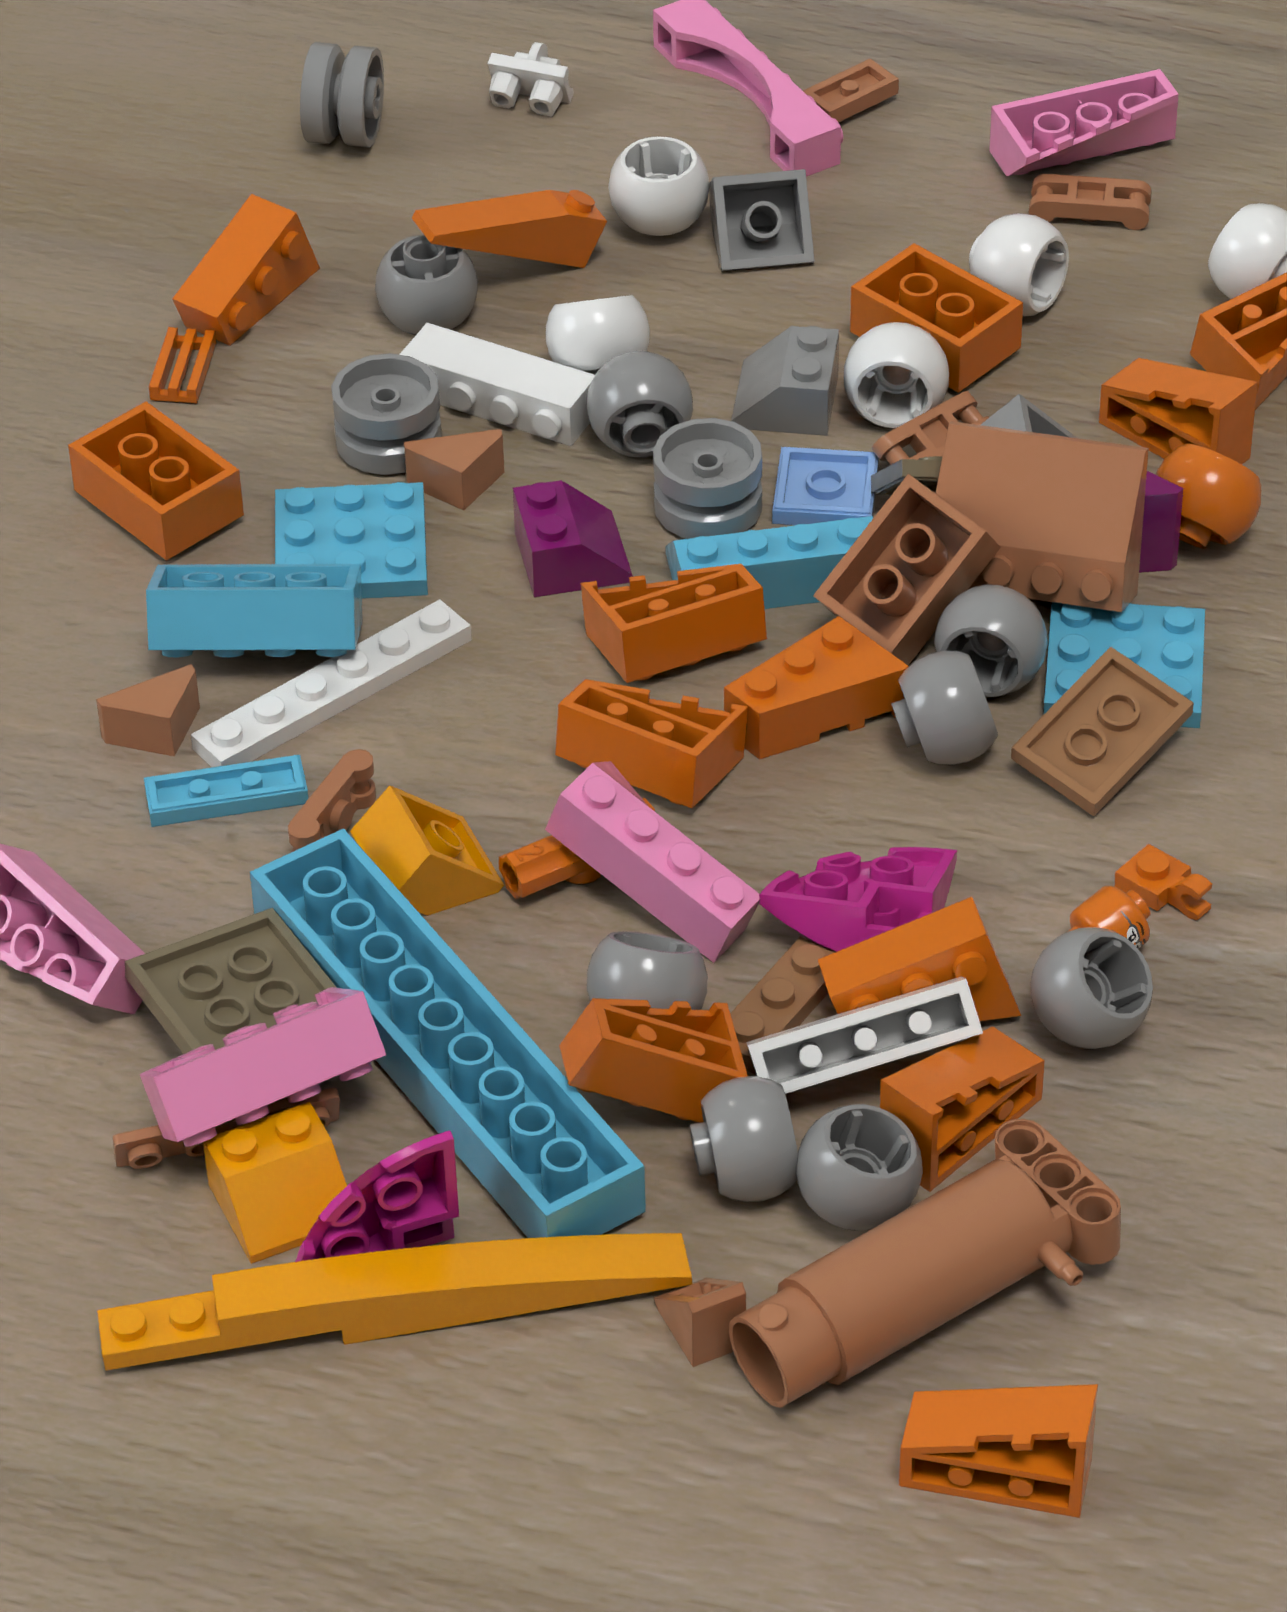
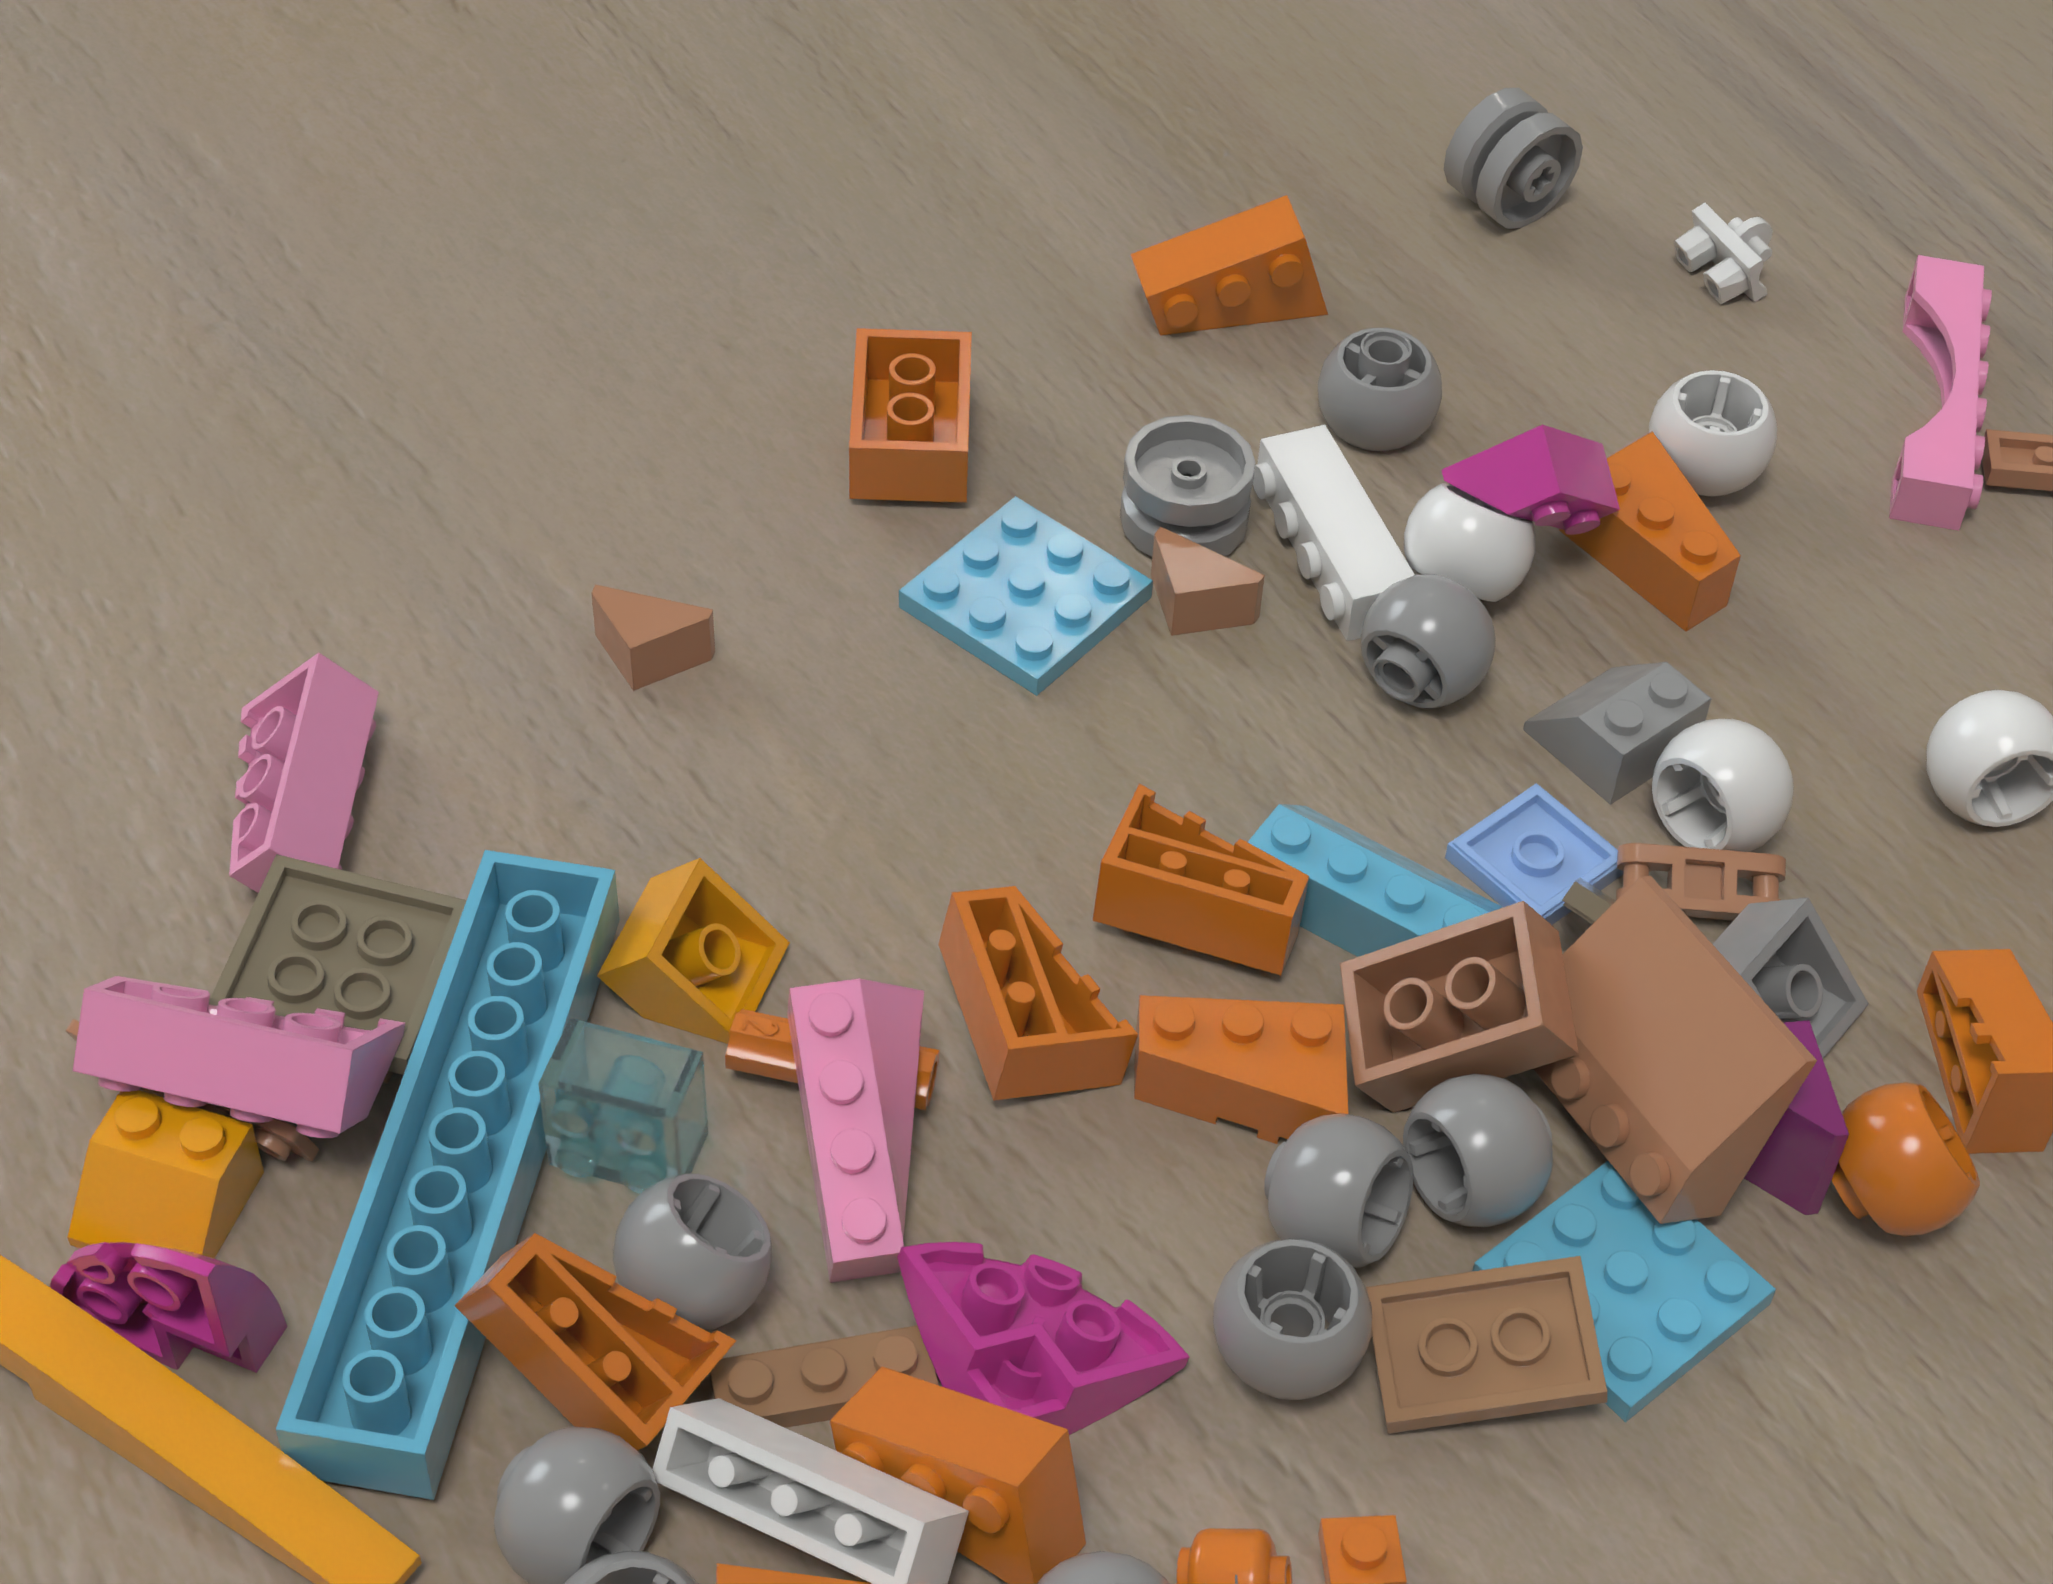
camera: 40 degrees right, 5 degrees up
medium azure tile [144,755,308,827] -> none
medium azure brick [146,564,362,658] -> none
orange tile [149,327,216,403] -> none
white plate [191,599,472,767] -> none
nougat plate [288,749,376,852] -> none
orange wedge [412,190,607,268] -> none
magenta slope [513,480,633,597] -> none
light grey wheel [653,418,762,539] -> none
light grey slope [709,169,815,271] -> none
orange brick [850,243,1023,393] -> none
none -> clear light blue brick [538,1018,708,1194]
none -> light grey wheel [1213,1238,1372,1400]
none -> dark pink slope [1441,424,1620,535]
none -> orange wedge [1559,431,1741,632]

